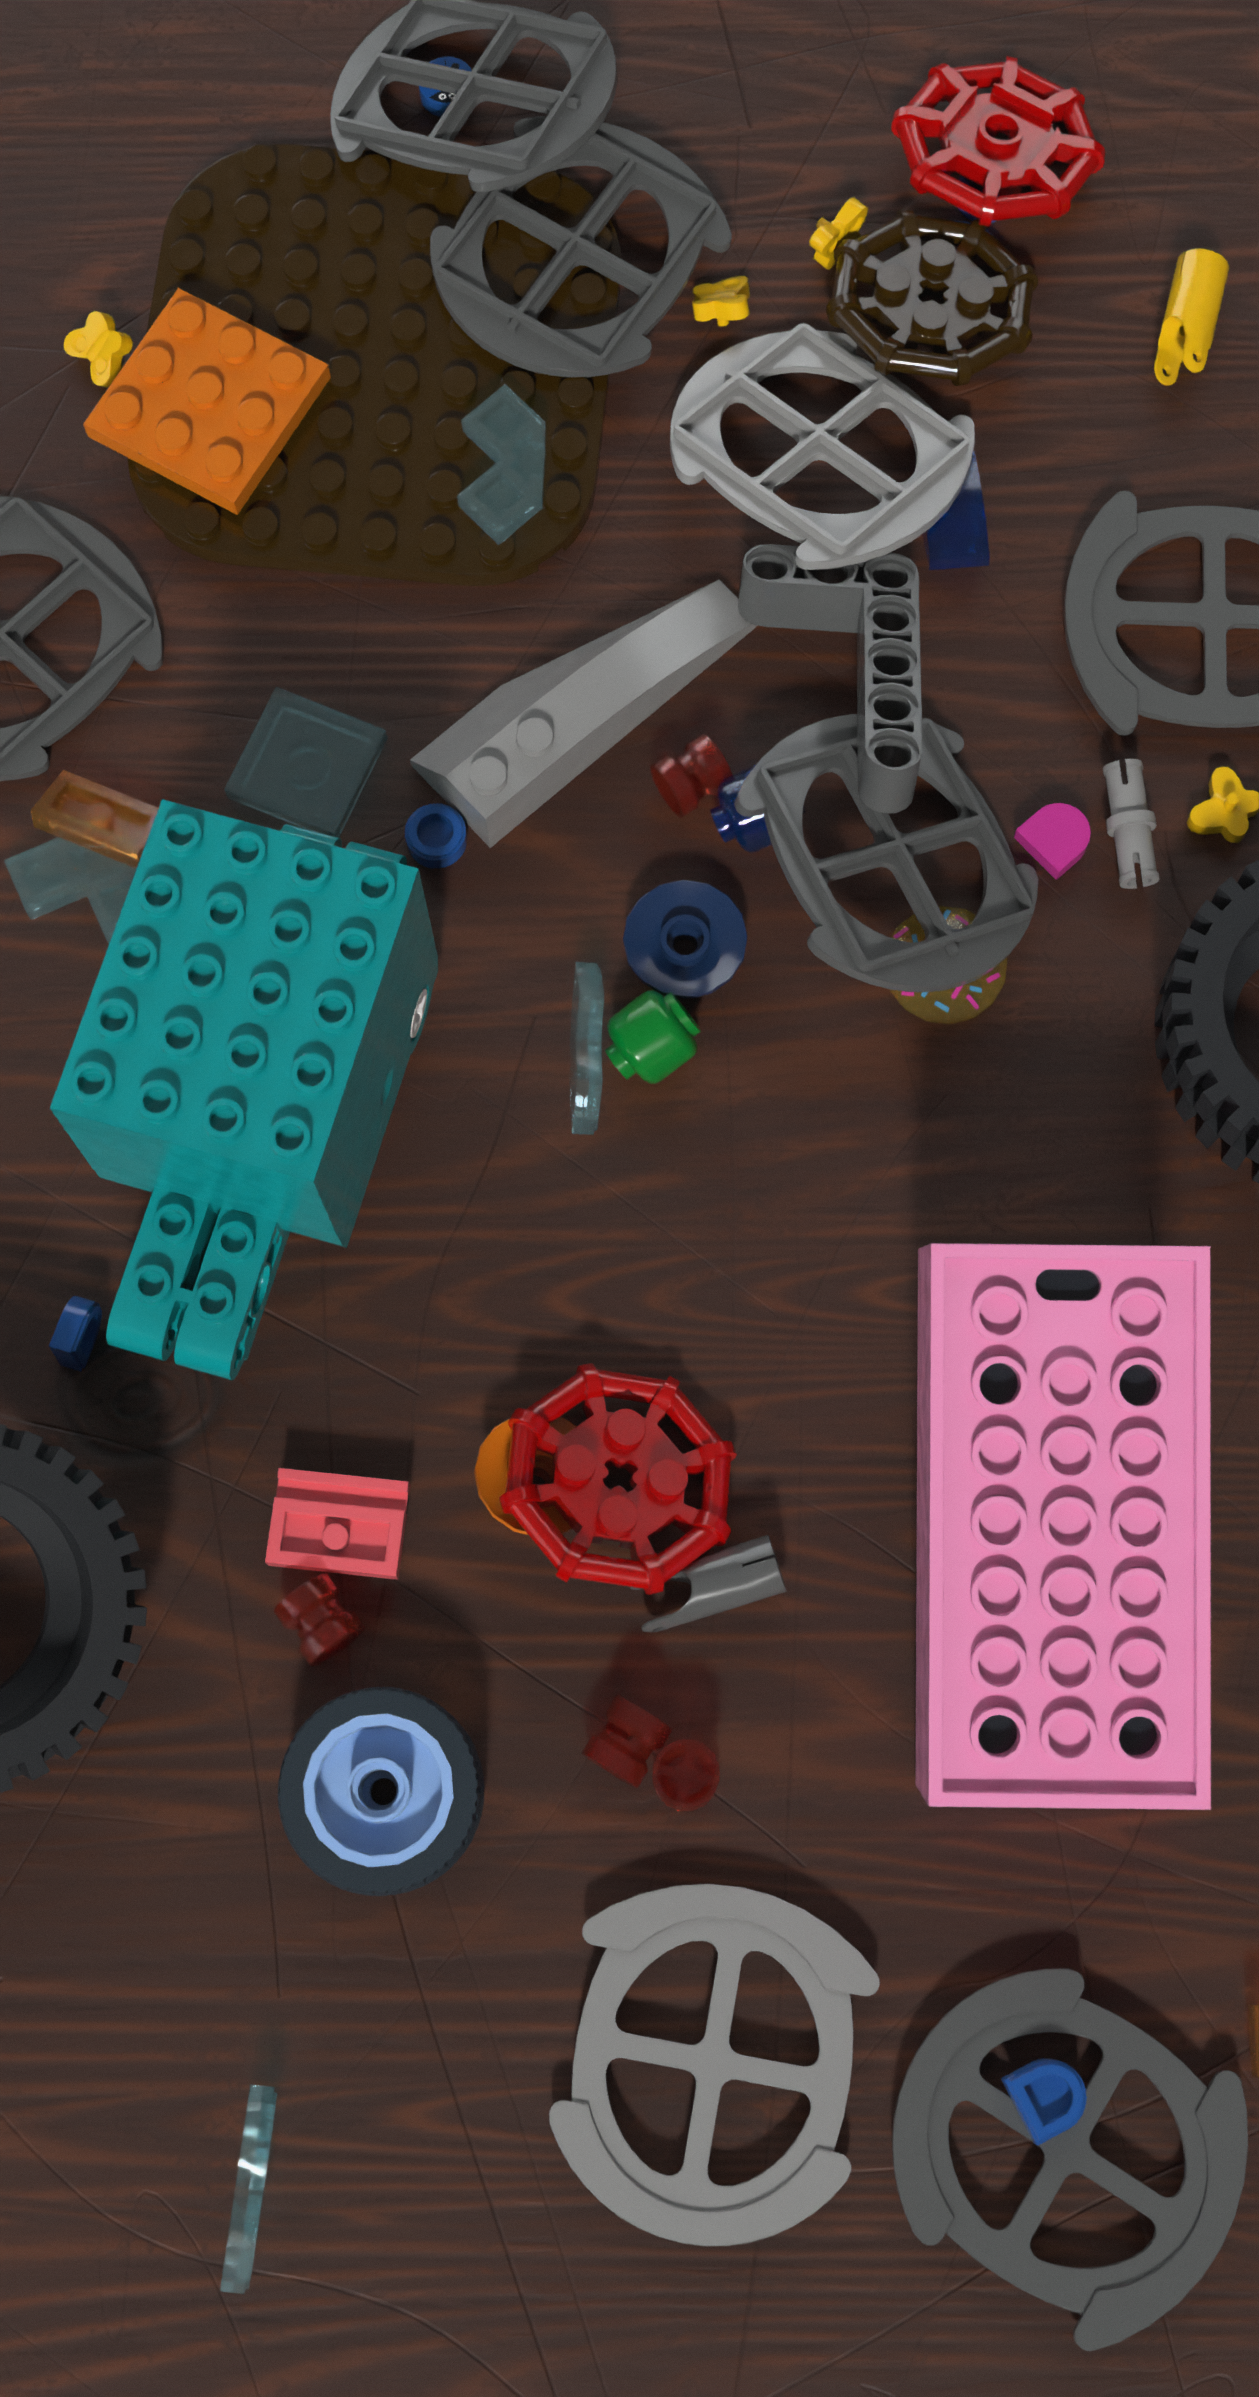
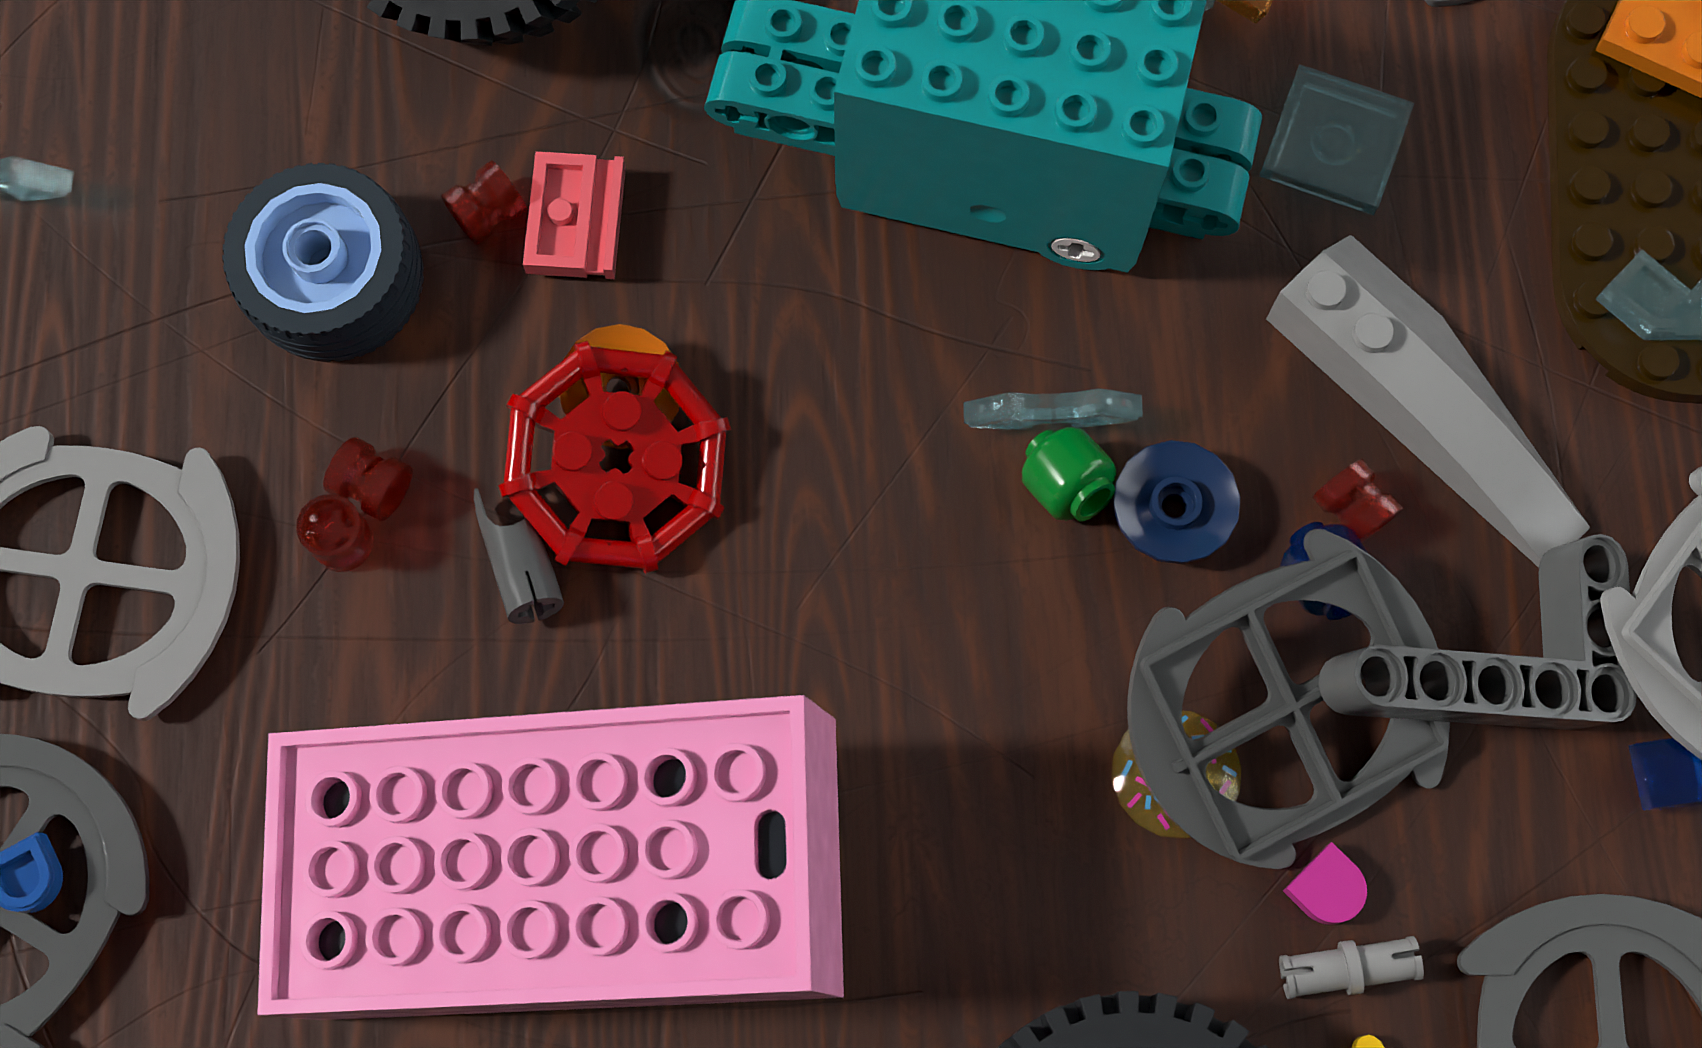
camera: 85 degrees right, 0 degrees up
blue tile [405,803,467,868] -> none

